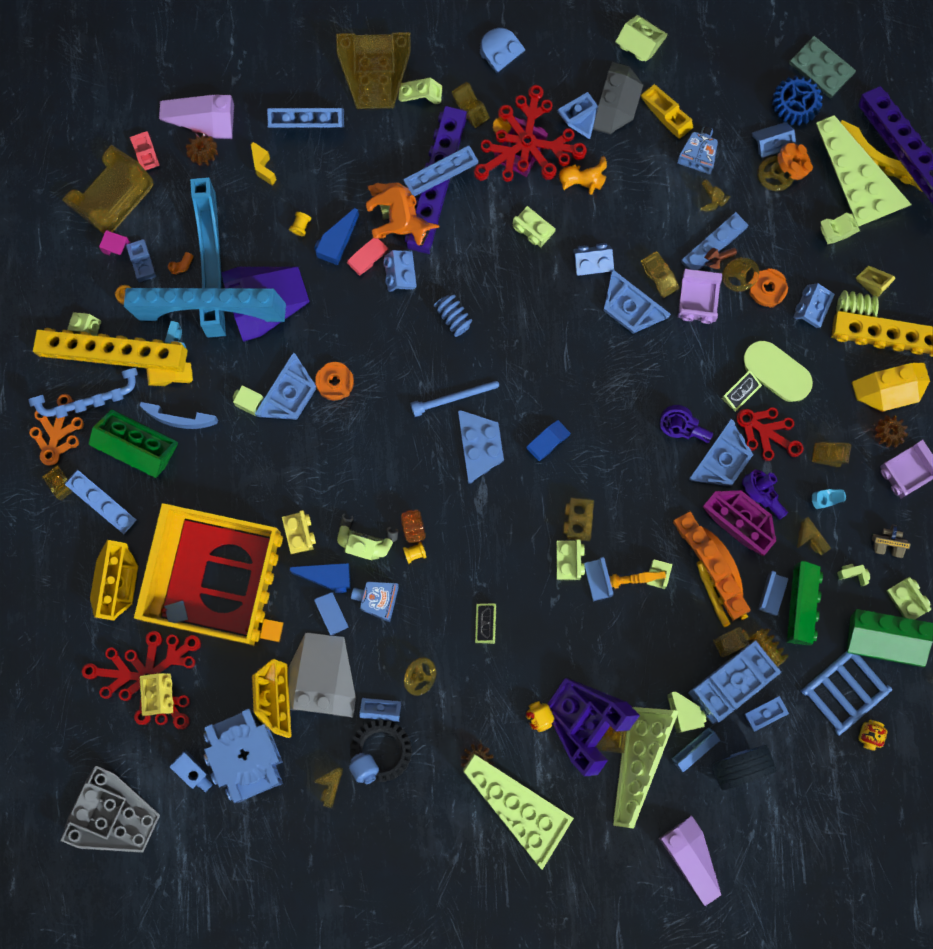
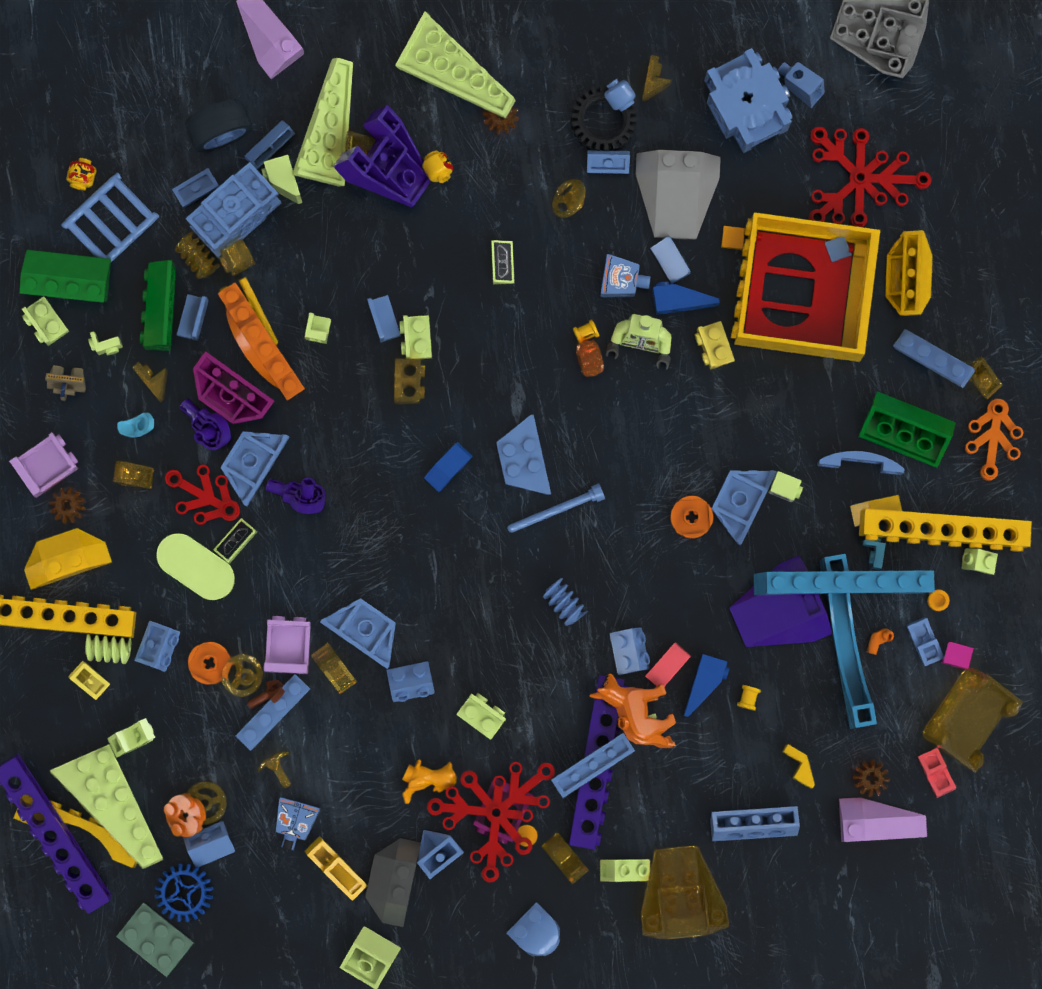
camera: 170 degrees right, 5 degrees up
medium blue bar [28,368,138,419] -> none
light yellow bracket [140,673,173,716] -> none
yellow wedge [252,659,291,738] -> none
light orange piece [609,571,666,589] -> none

